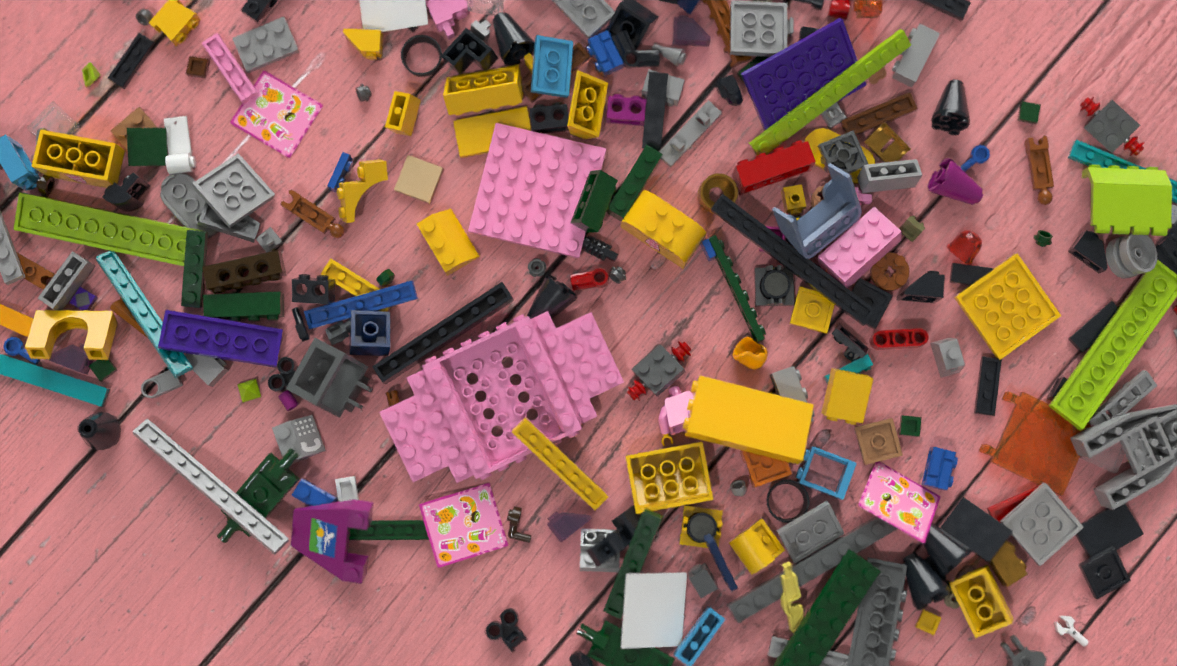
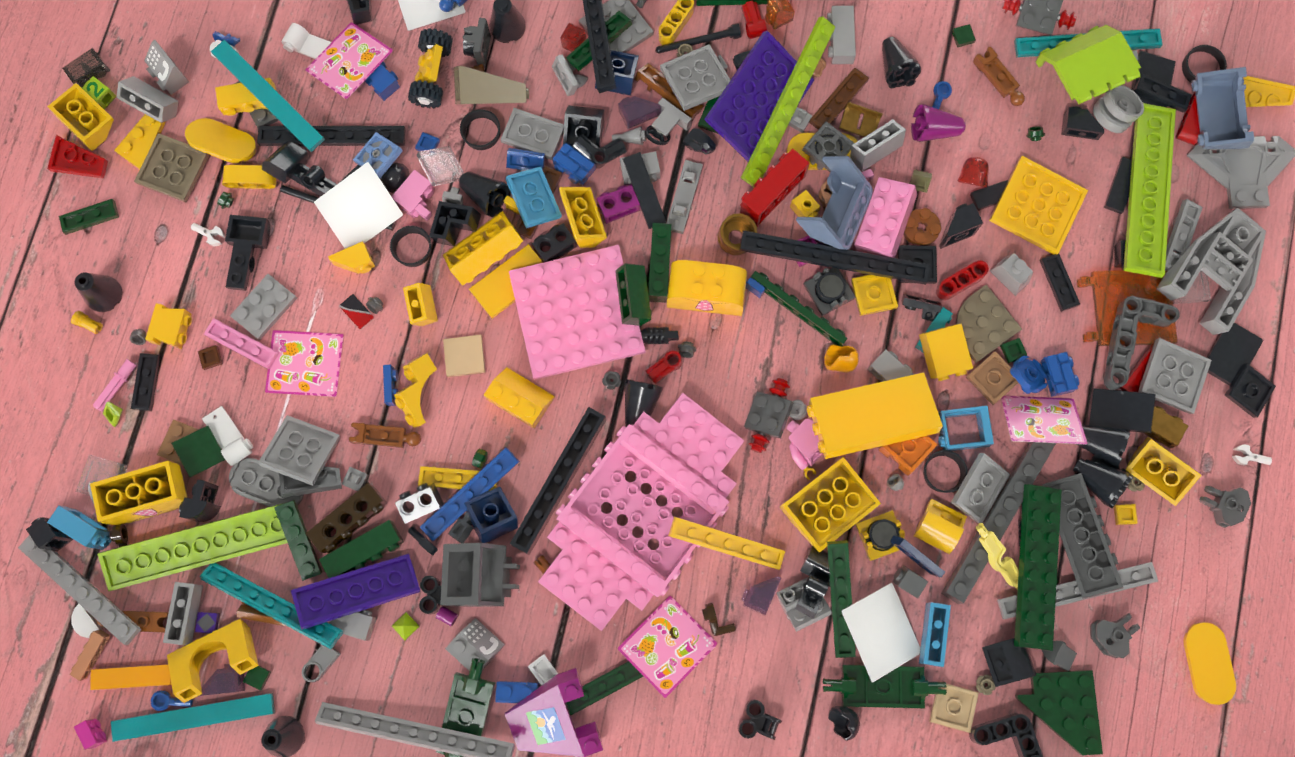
camera: 25 degrees left, 5 degrees down
none -> bright pink axle [93,359,137,411]
none -> sticker [339,294,374,329]
none -> blue plate [506,148,545,171]
none -> light grey piece [645,98,692,145]
none -> light grey tile [789,400,807,420]
none -> dark tan plate [956,285,1022,363]
none -> blue plate [1010,356,1048,394]
none -> dark grey beam [1104,296,1180,390]

